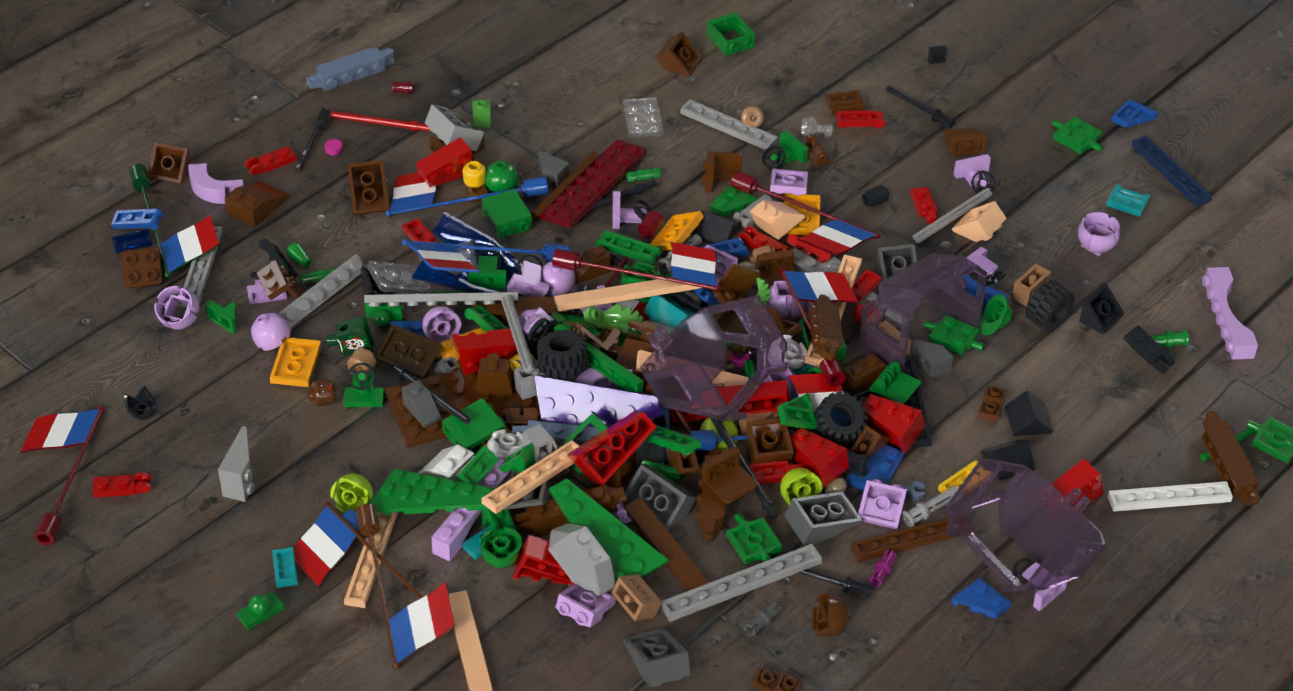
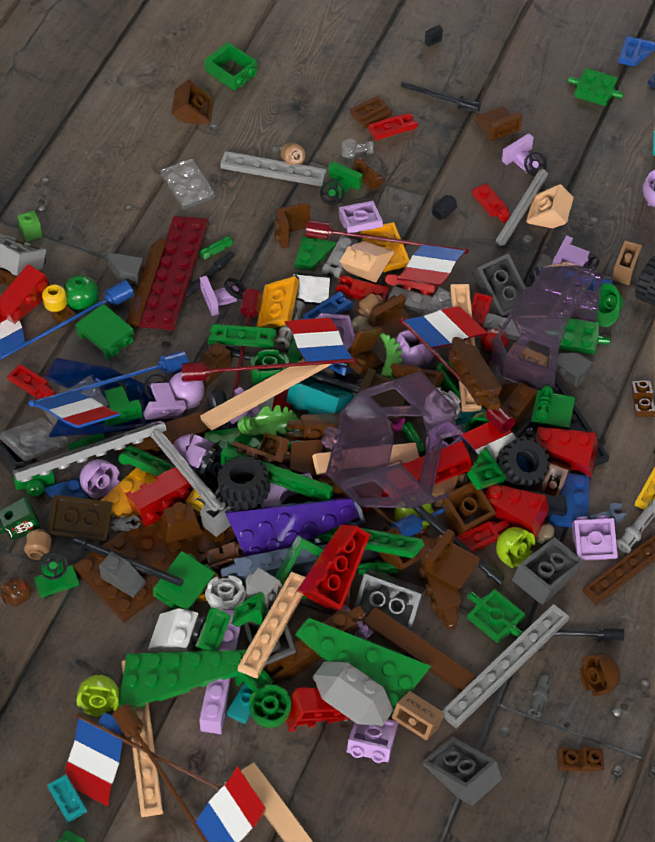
camera: 20 degrees left, 10 degrees up
magenta pin [869,550,897,587] -> none

